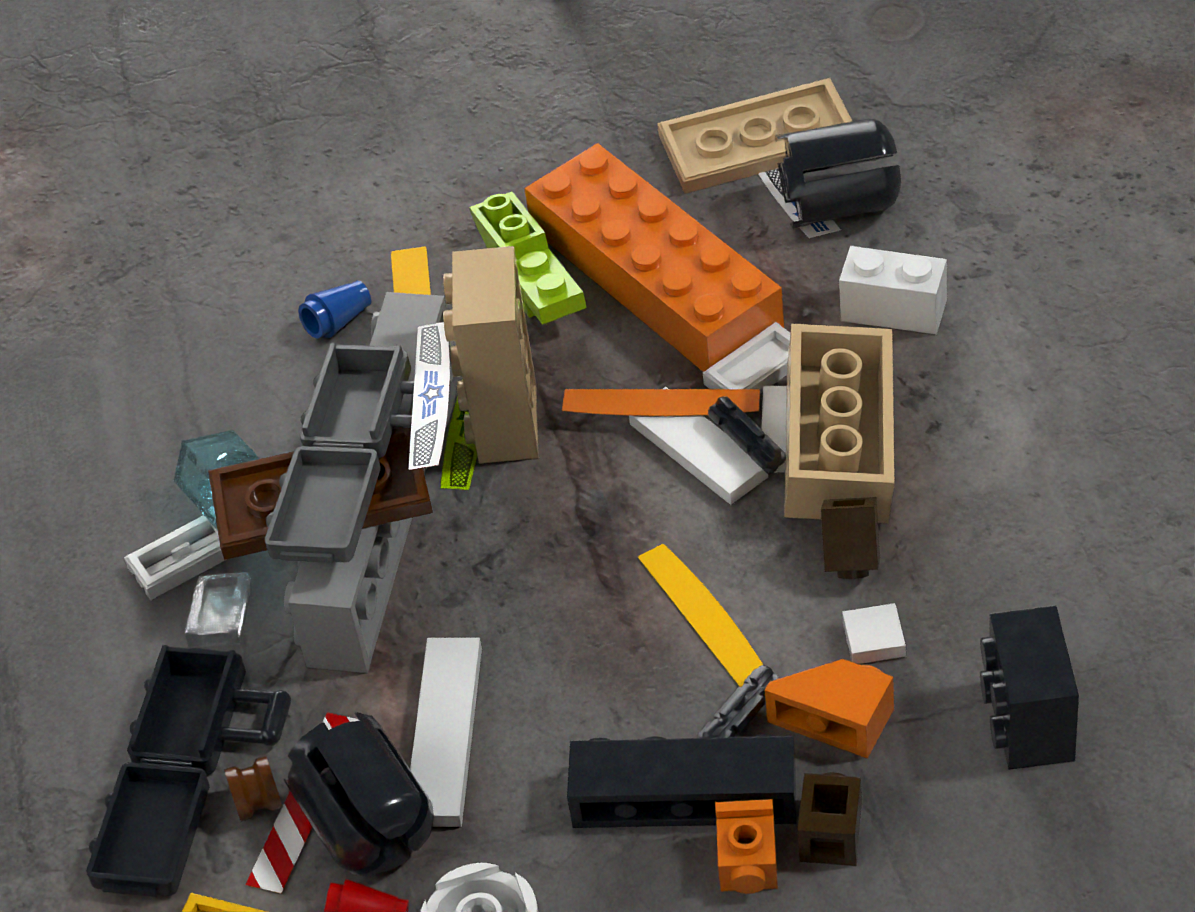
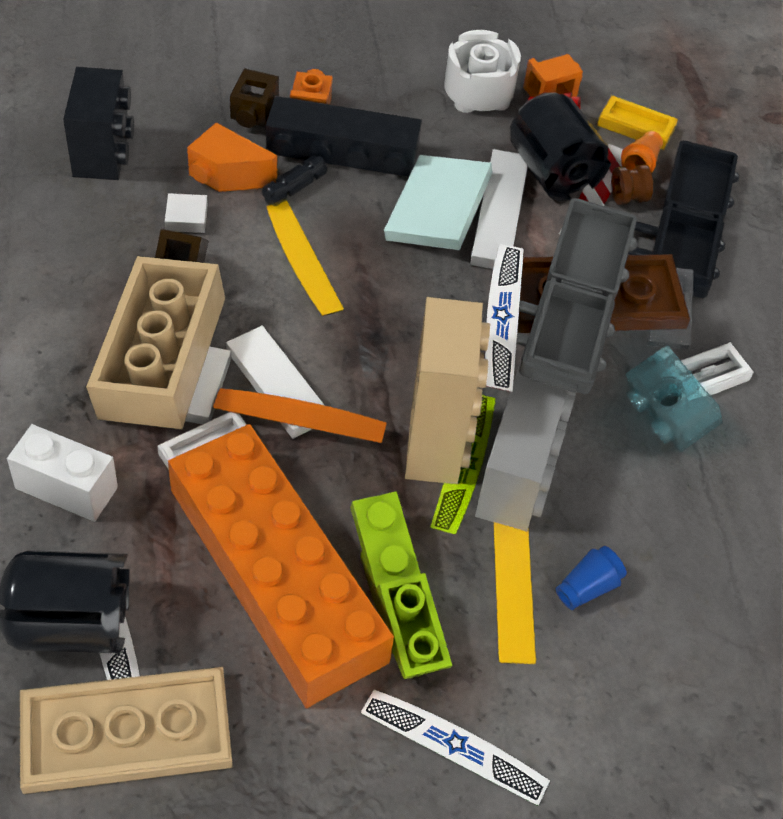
camera: 175 degrees right, 5 degrees up
black axle [708,396,786,473] -> none
none -> white sticker [361,690,550,806]
none -> light aqua tile [384,155,492,250]
none -> orange cone [621,131,663,173]

